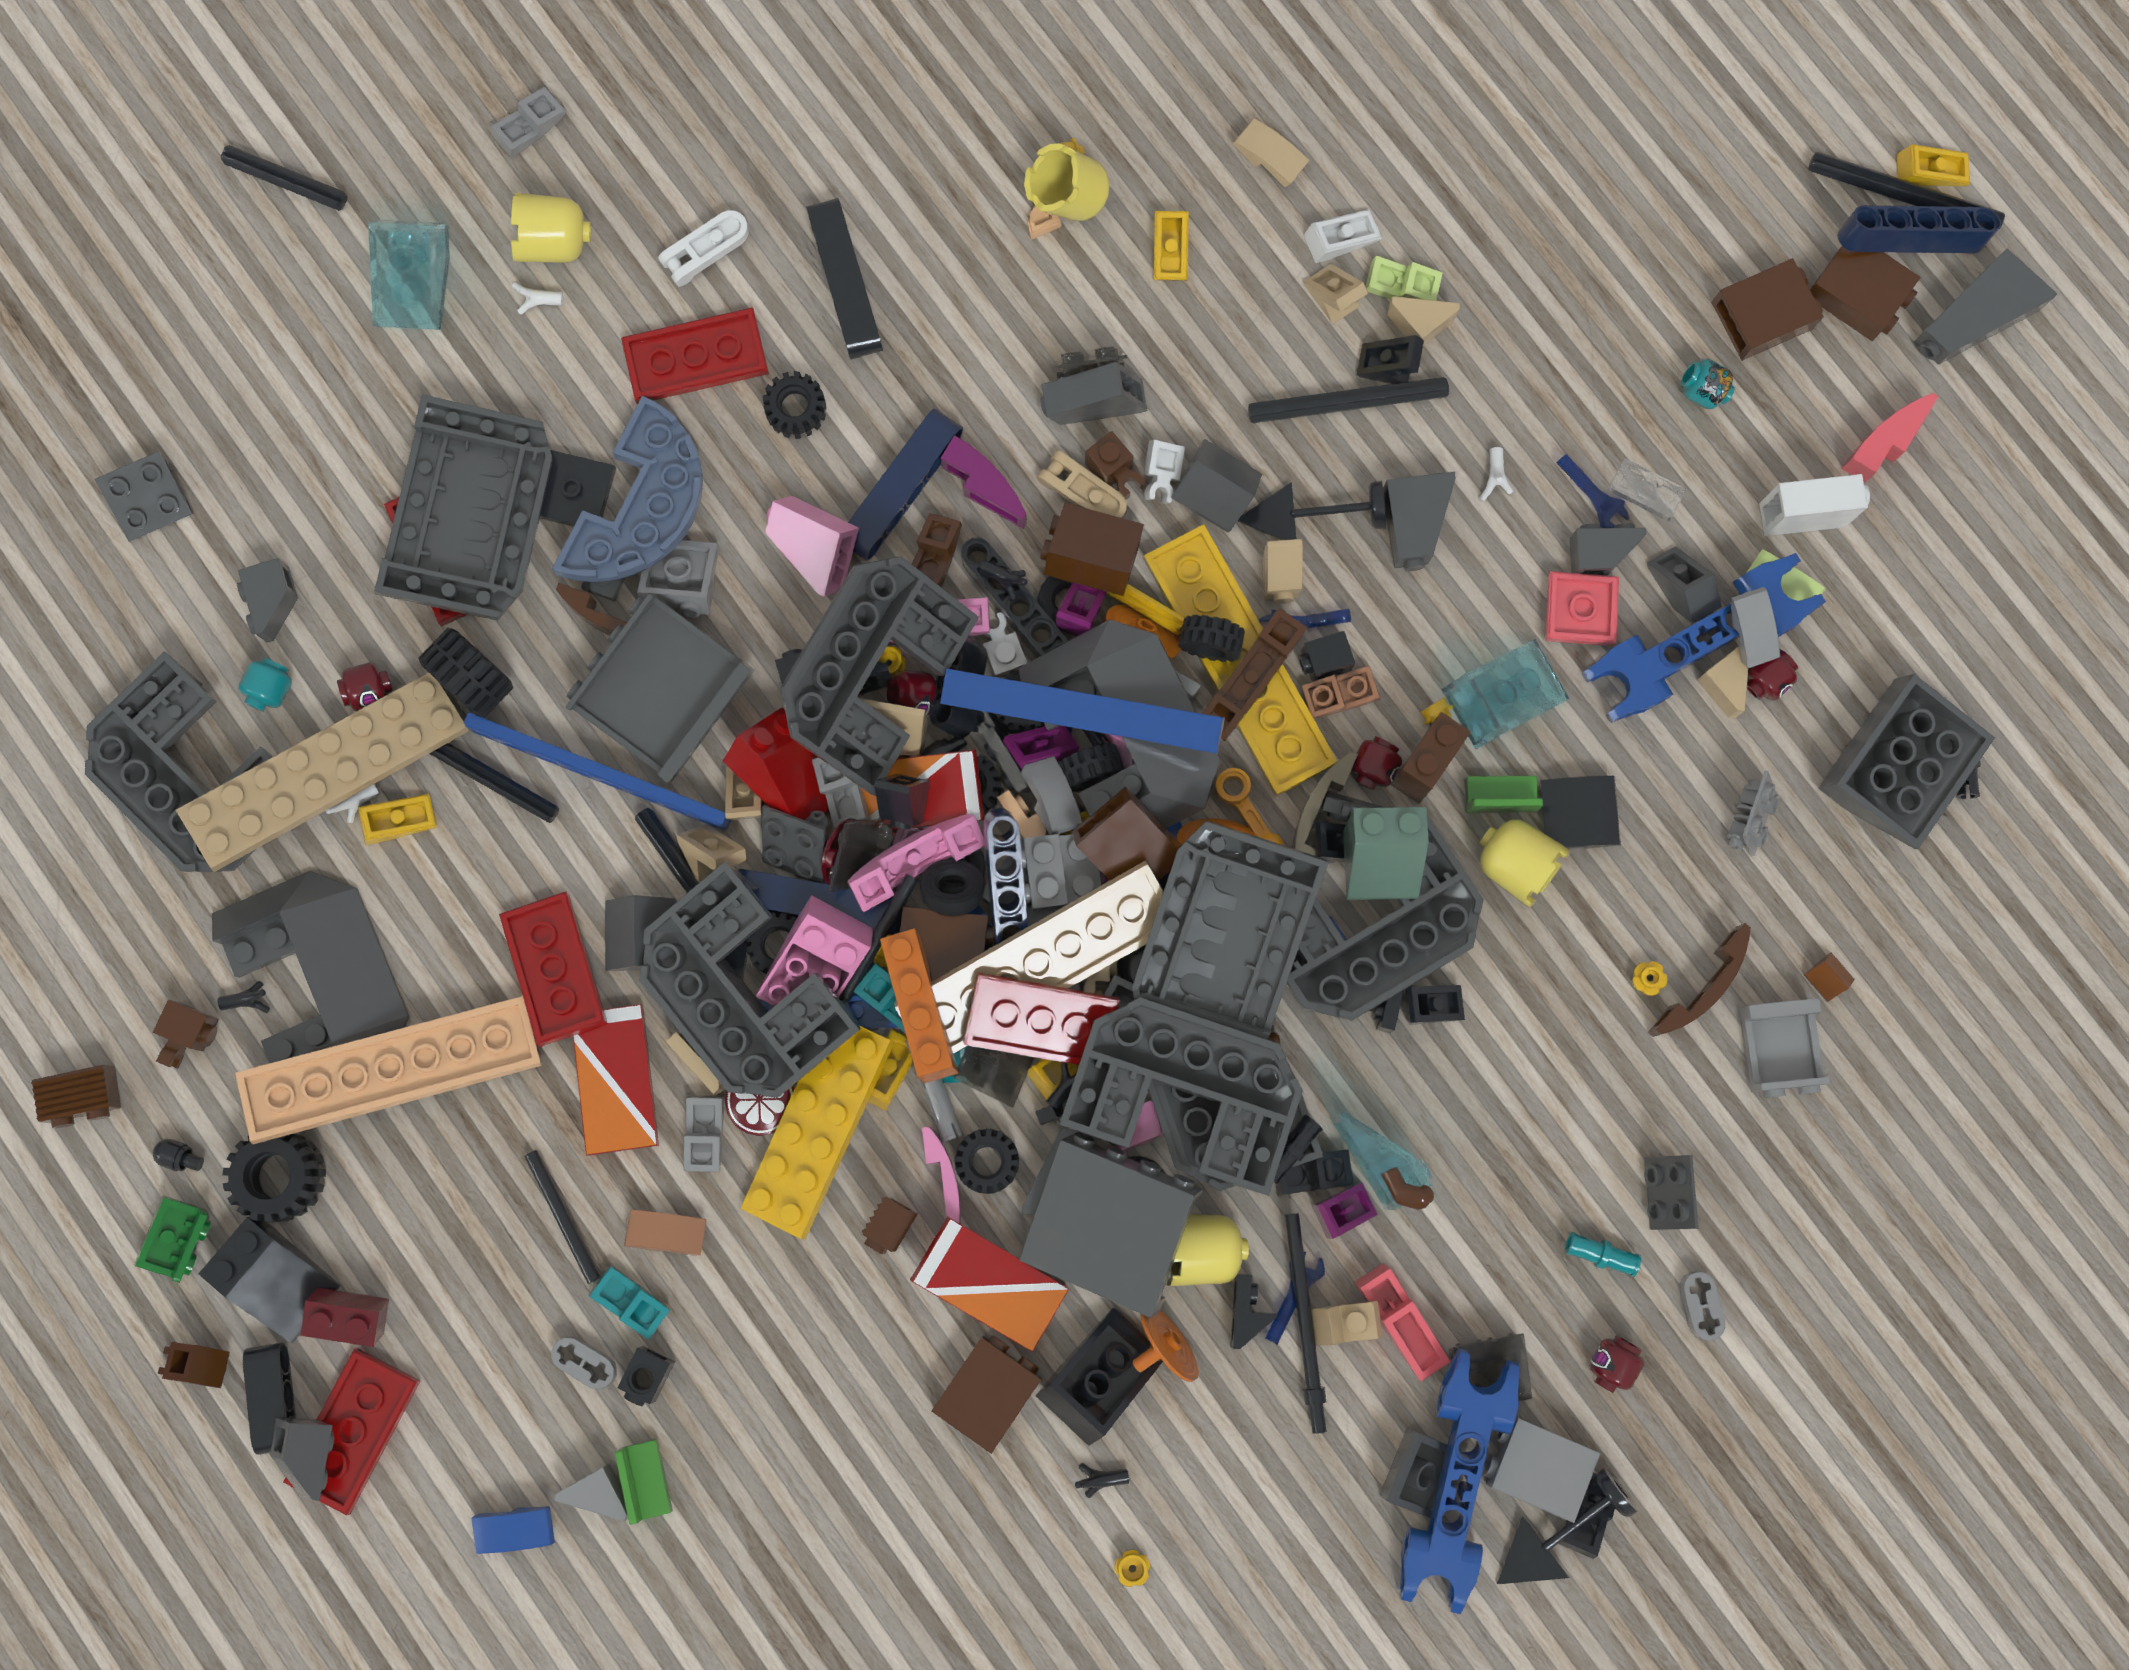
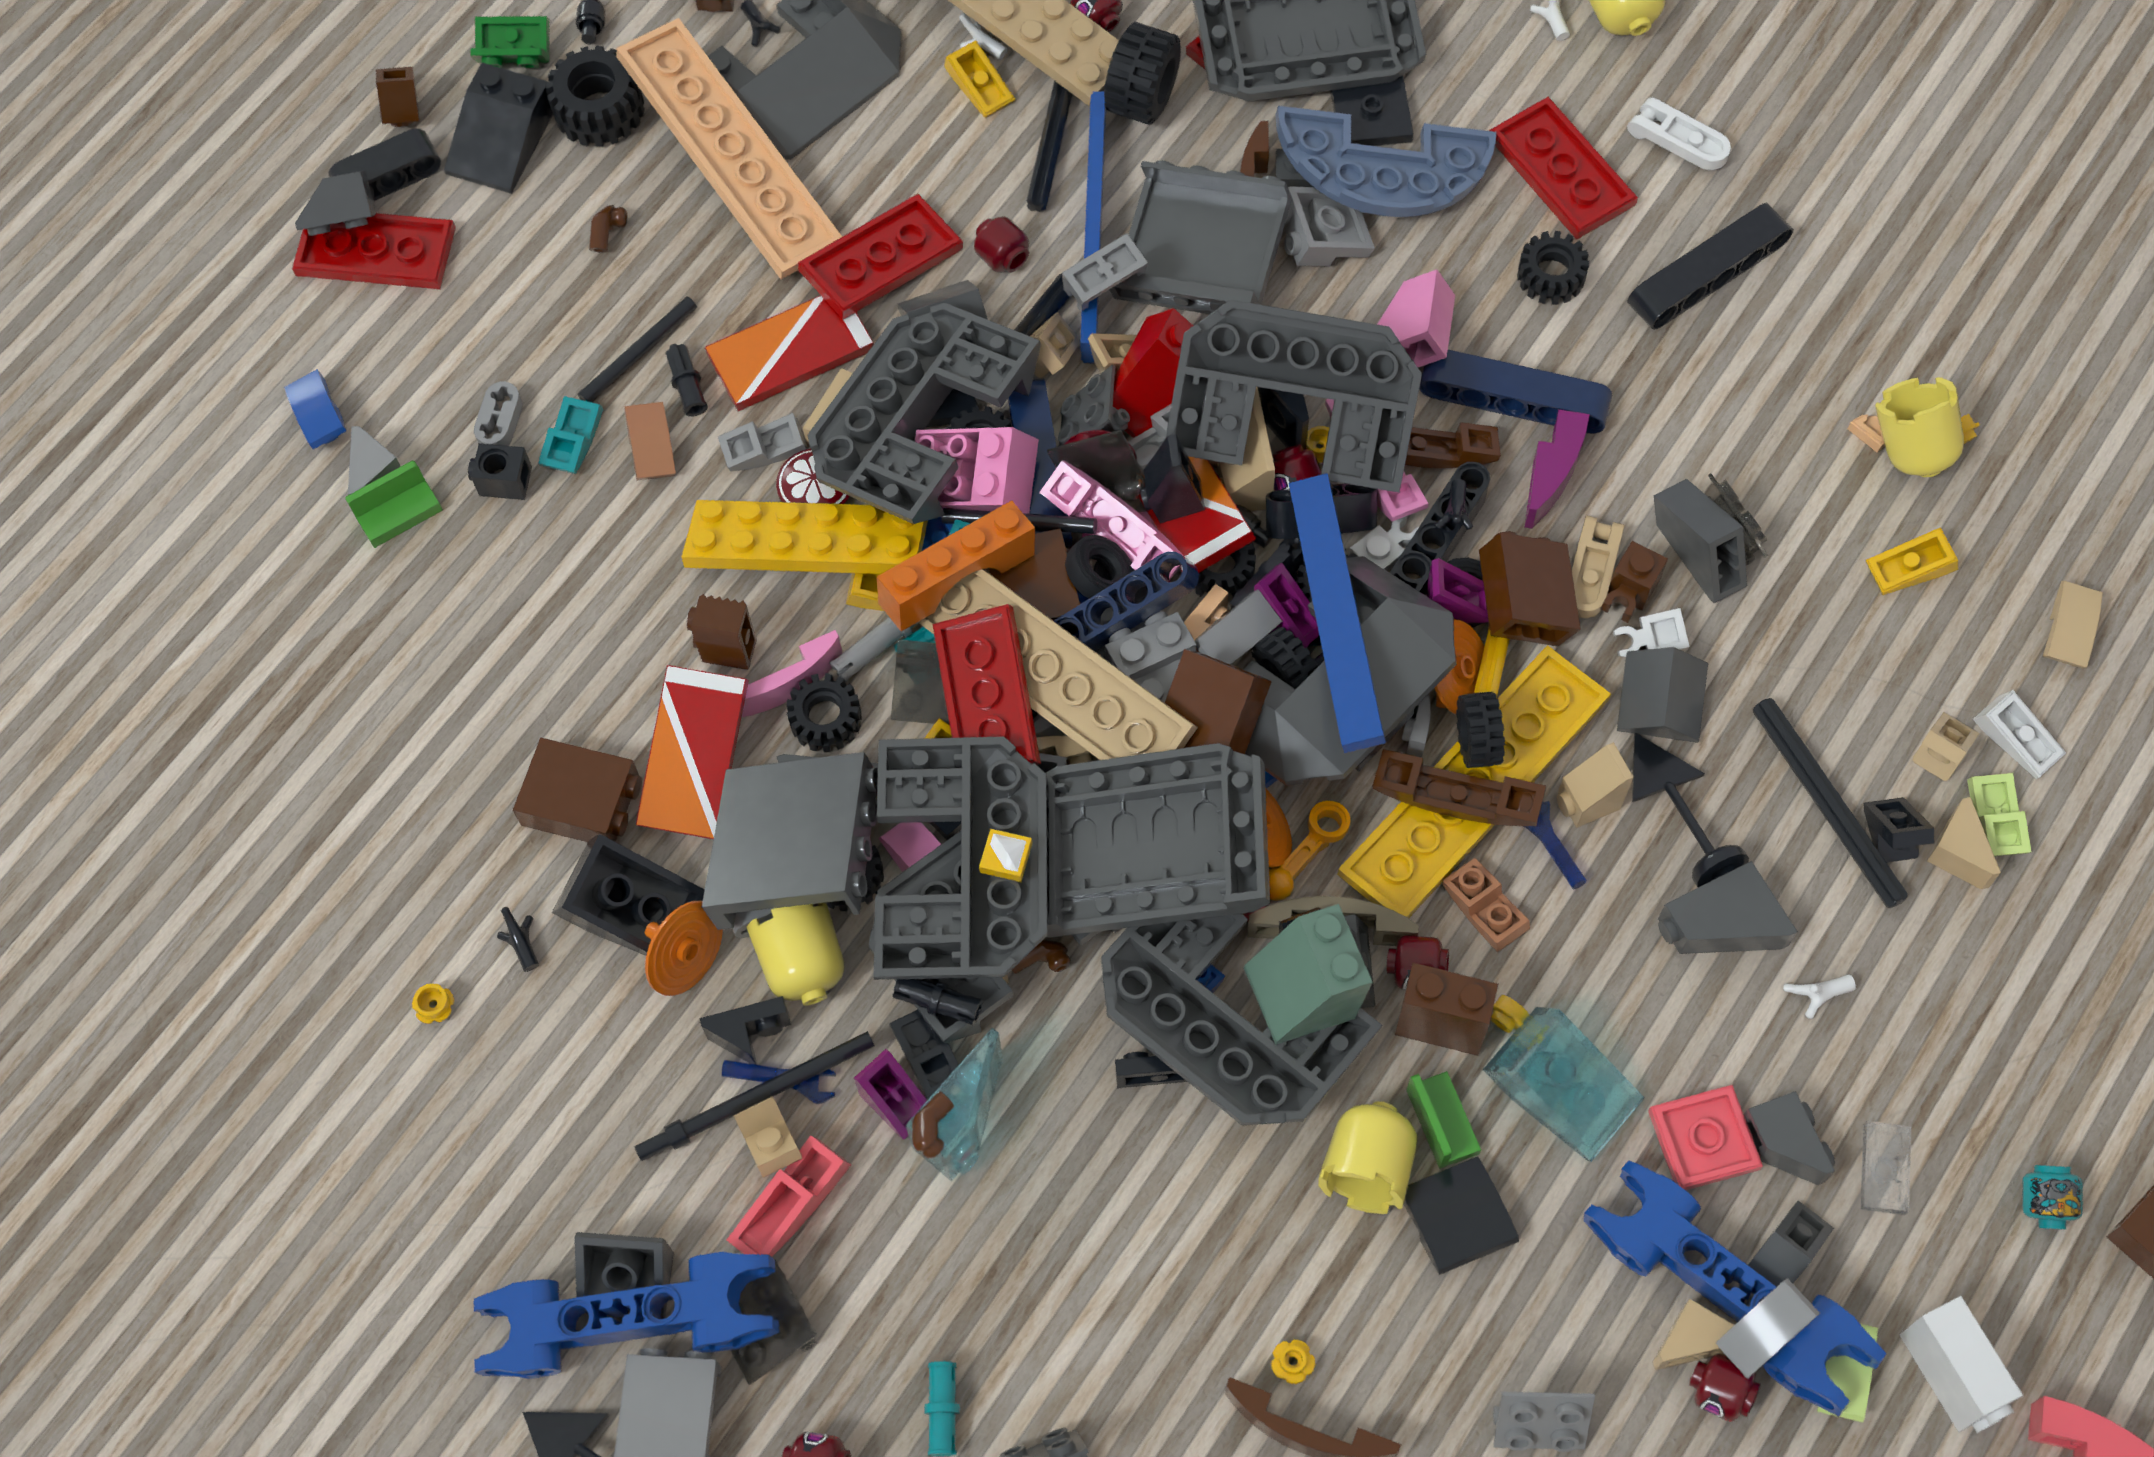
camera: 75 degrees right, 15 degrees down
dark red brick [300,1288,389,1347] -> none
black brick [1298,631,1355,682] -> none
black slope [1405,985,1465,1025] -> none
clear blue piece [1556,453,1629,528] -> none
none -> reddish brown arm [589,205,628,253]
none -> black axle [666,344,708,417]
none -> dark red head [974,216,1029,273]
none -> tile [979,829,1032,882]
none -> light grey hinge [1062,233,1148,311]

